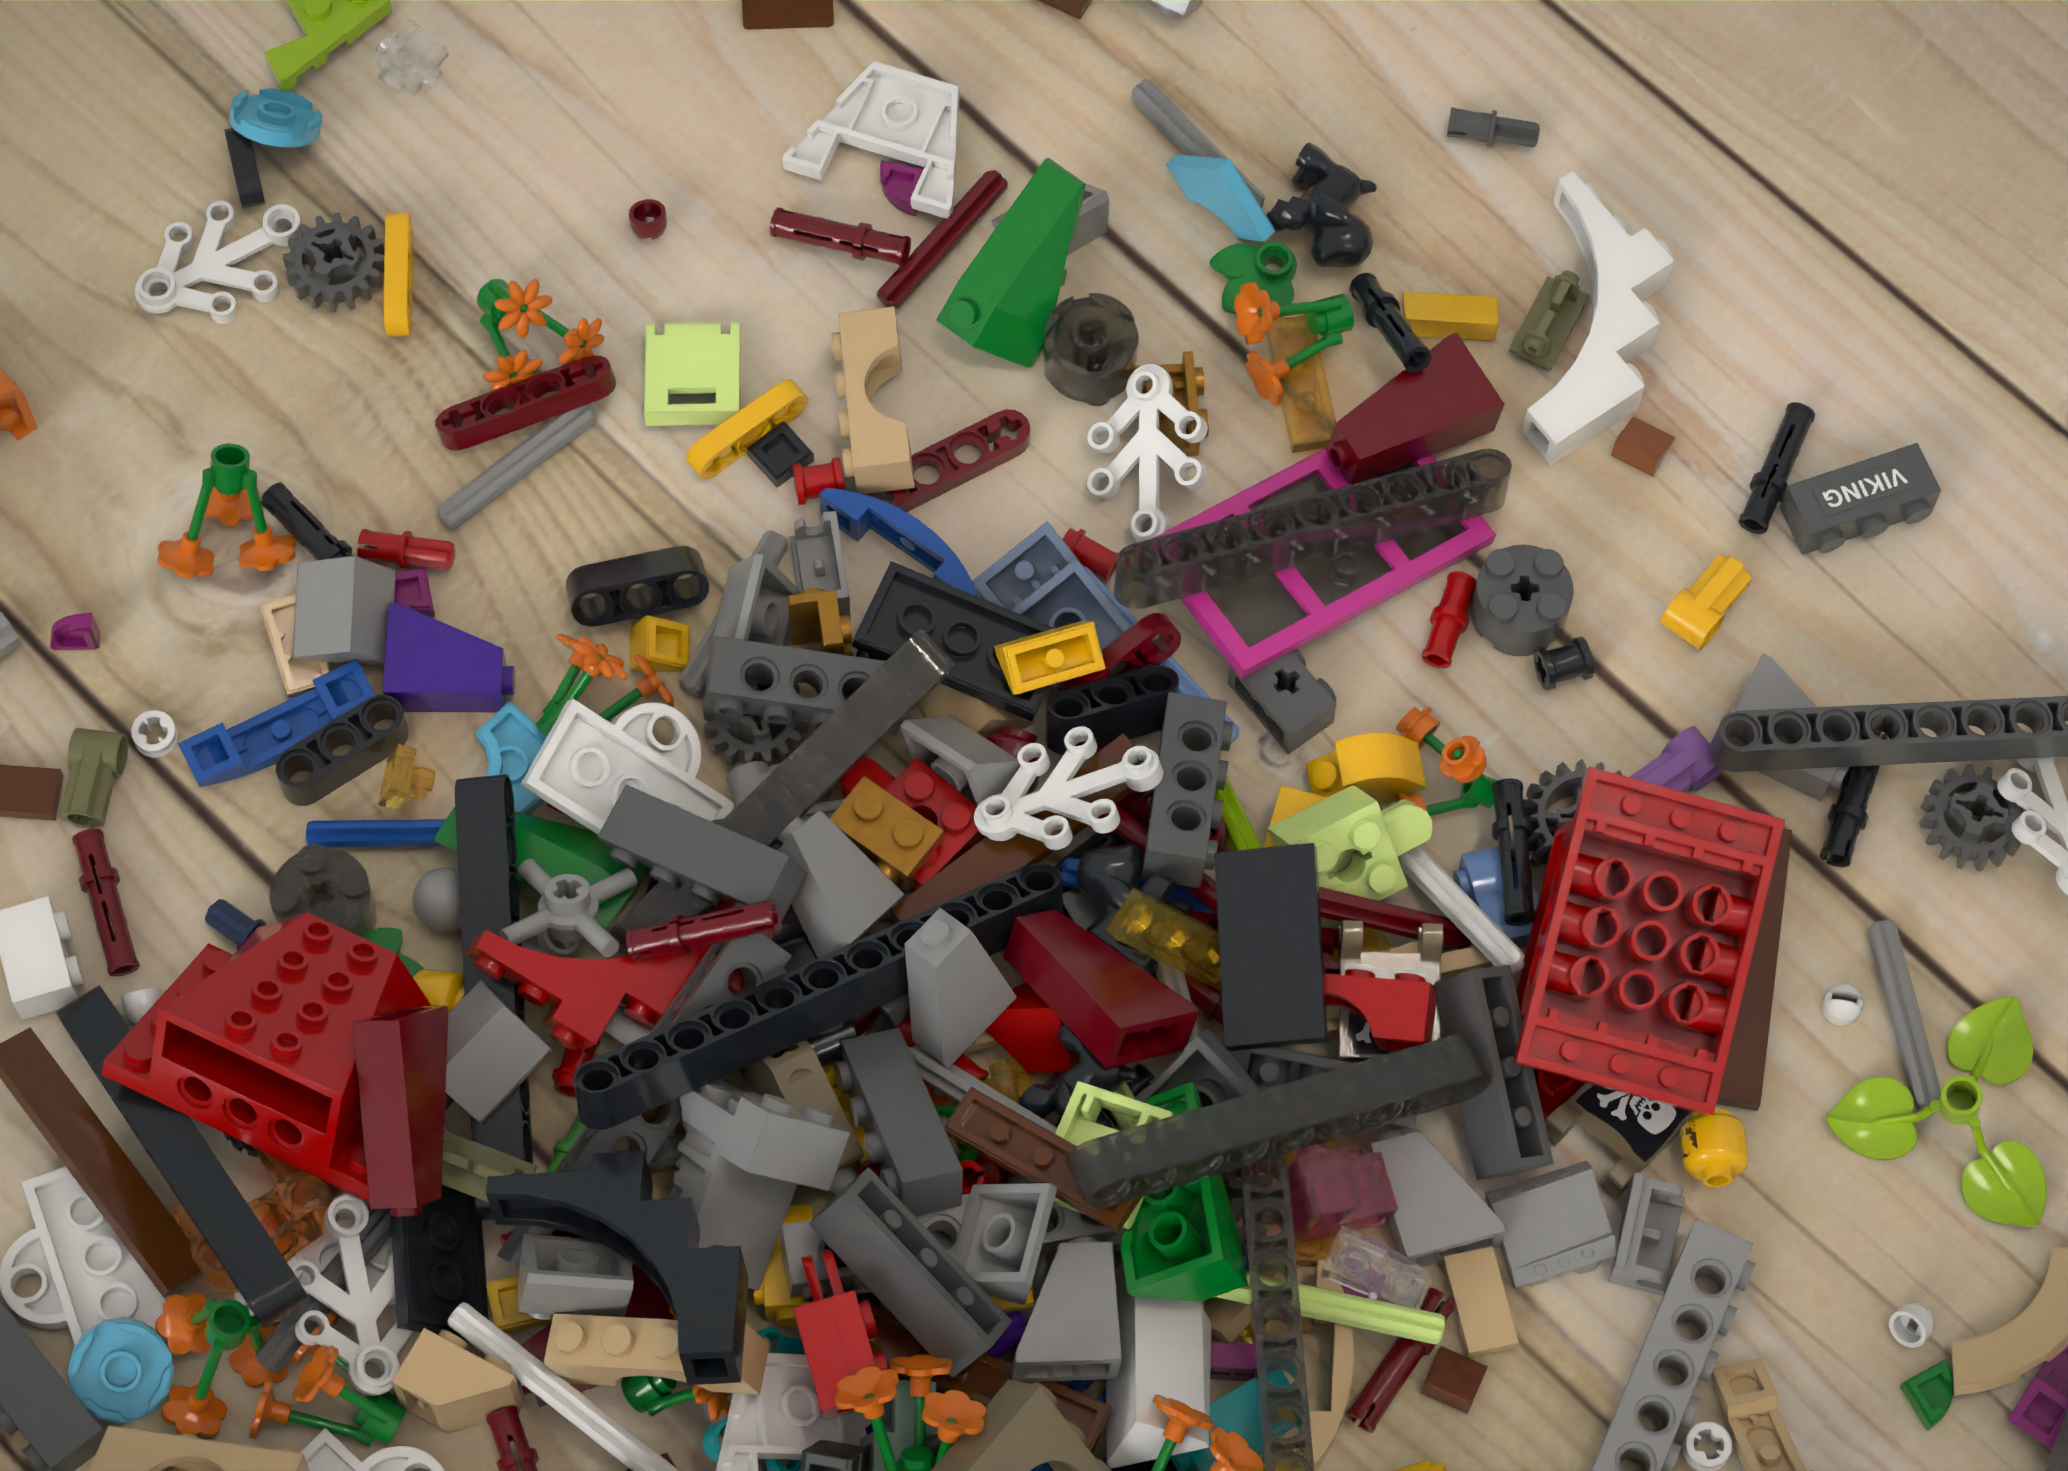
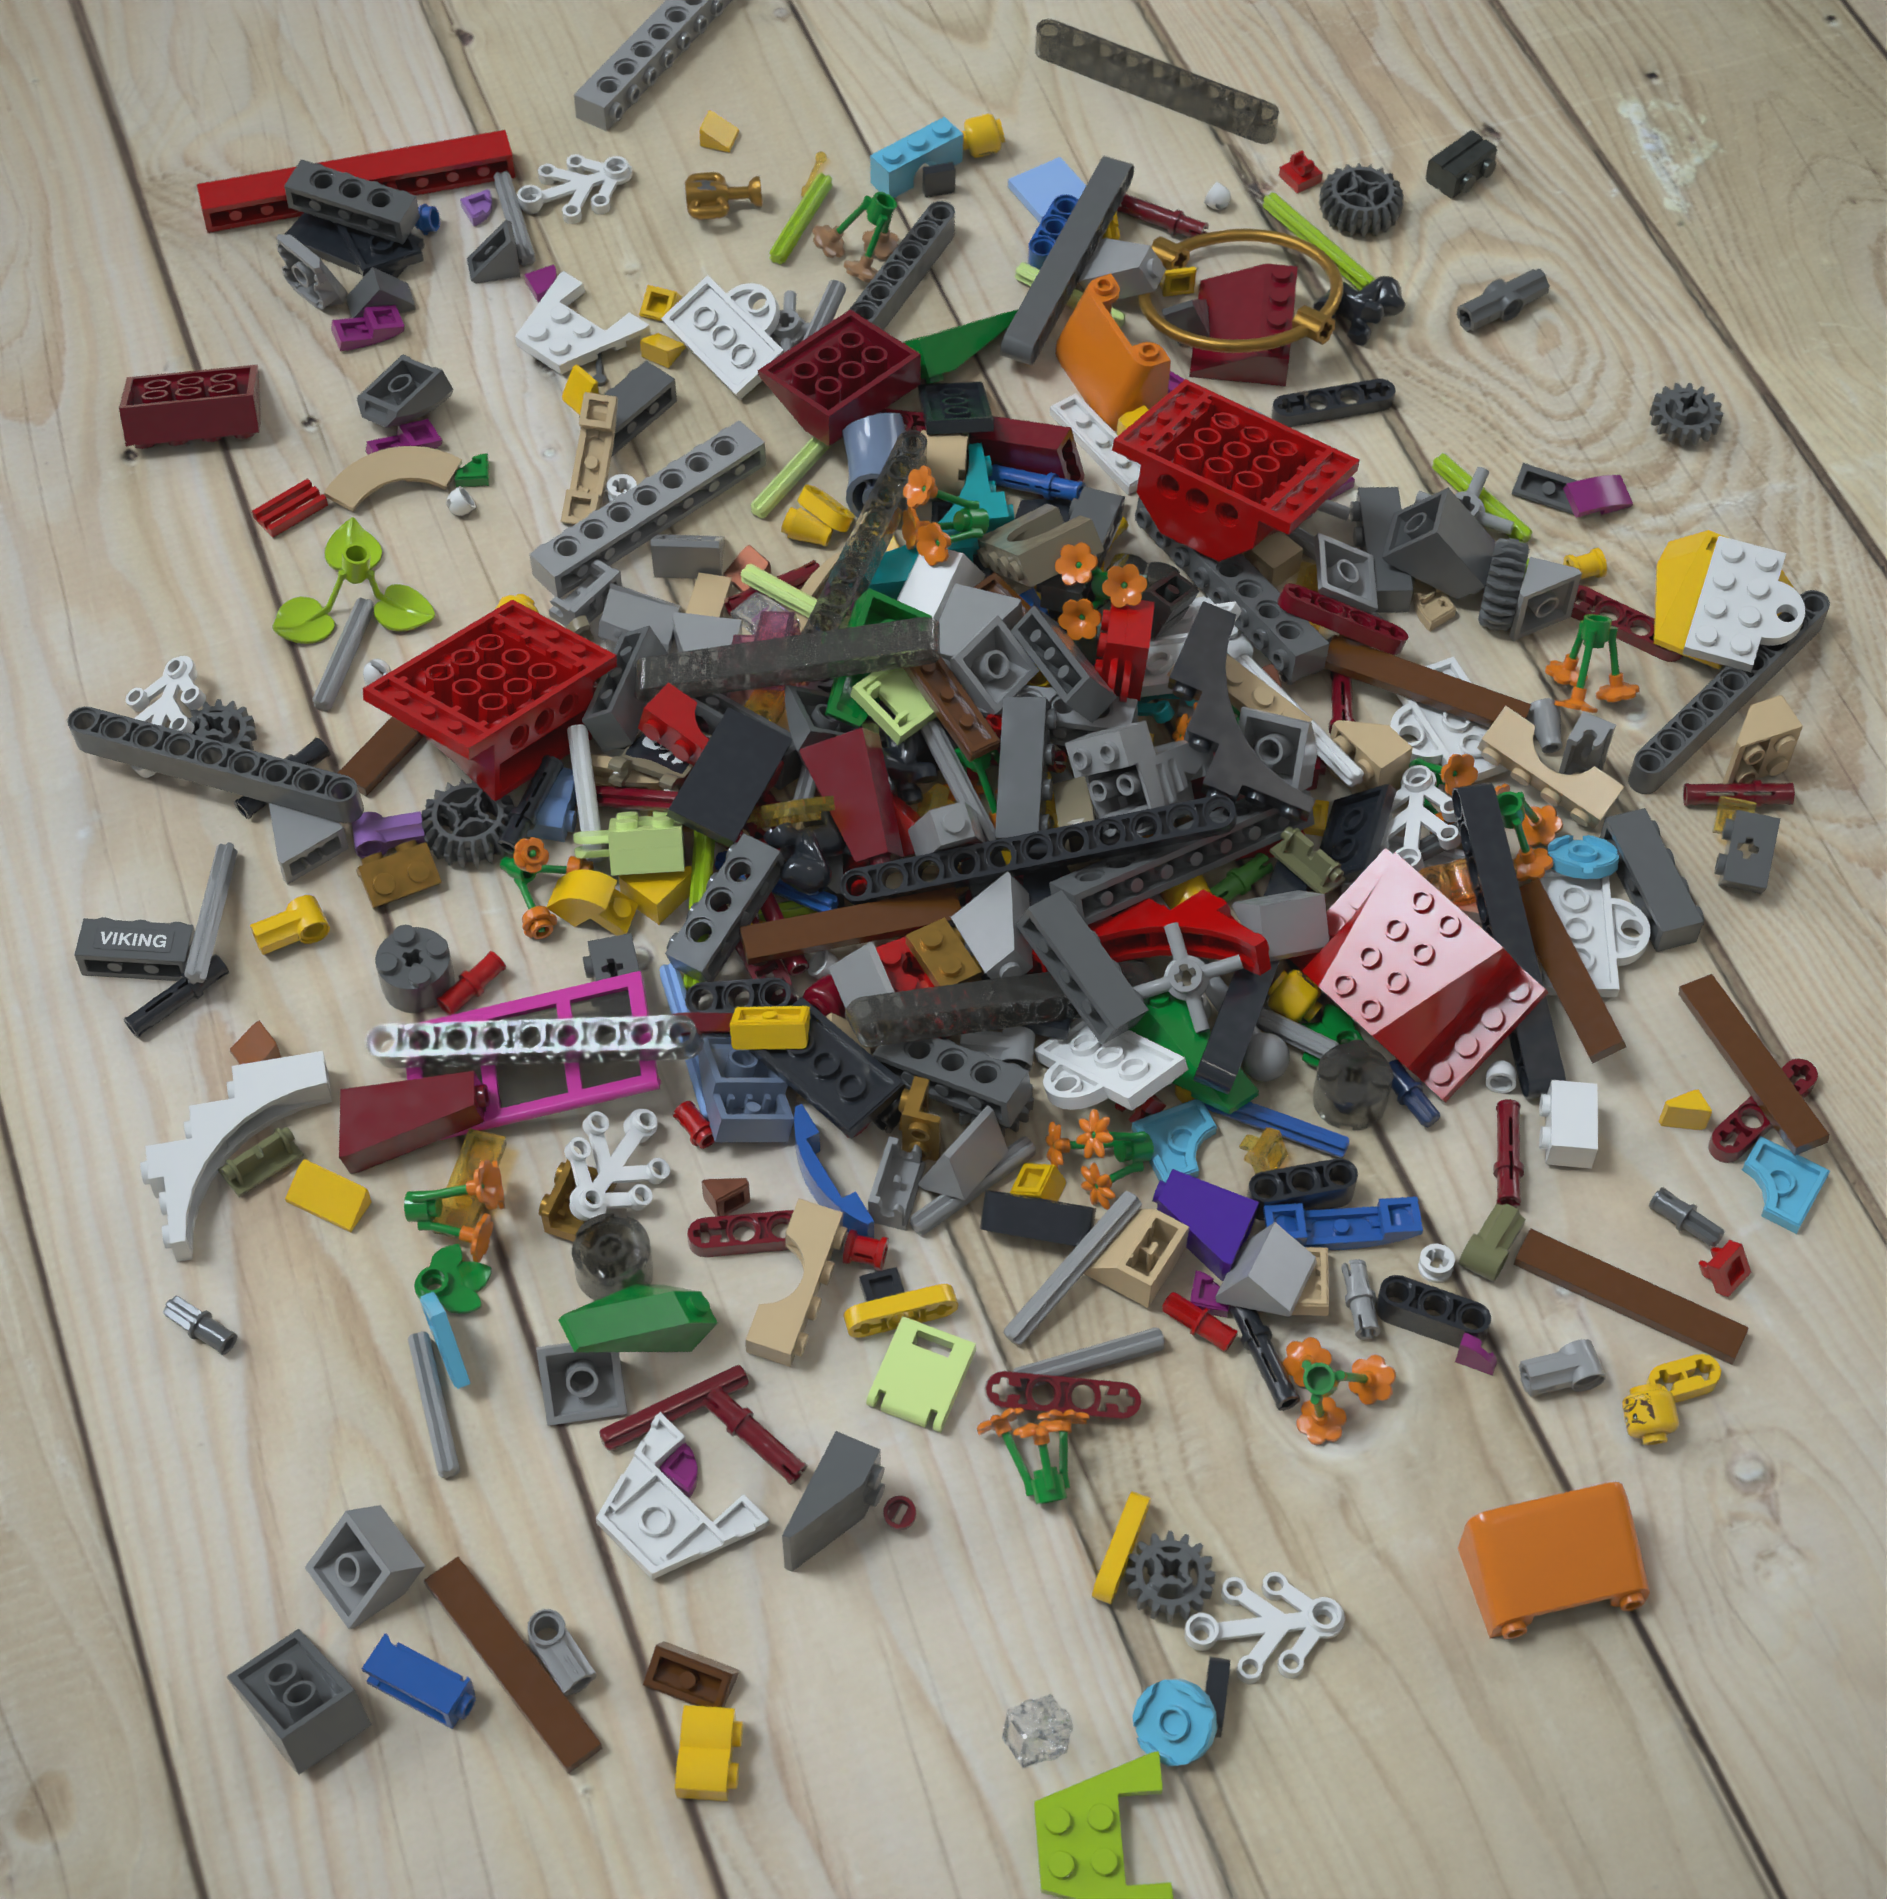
camera: 155 degrees left, 10 degrees down
dark red slope [352,1005,448,1217] -> none
dark red pin [626,898,781,961] -> none
white plant [974,726,1164,850] -> none
black animal [1266,142,1377,268] -> none
black pin [1349,273,1432,373] -> none
black bush [1533,636,1595,691] -> none
none -> light grey axle [184,842,238,984]
none -> pearl gold bracket [356,840,442,909]
none -> light grey slope [651,534,725,579]
none -> copper slope [701,1178,750,1216]
none -> dark grey slope [782,1431,885,1572]
none -> light grey axle [1003,1191,1142,1346]
none -> tan slope [1084,1209,1189,1308]
none -> light grey axle [1256,1007,1340,1063]
none -> light grey pin [1341,1259,1381,1340]
none -> black beam [1375,1275,1491,1348]

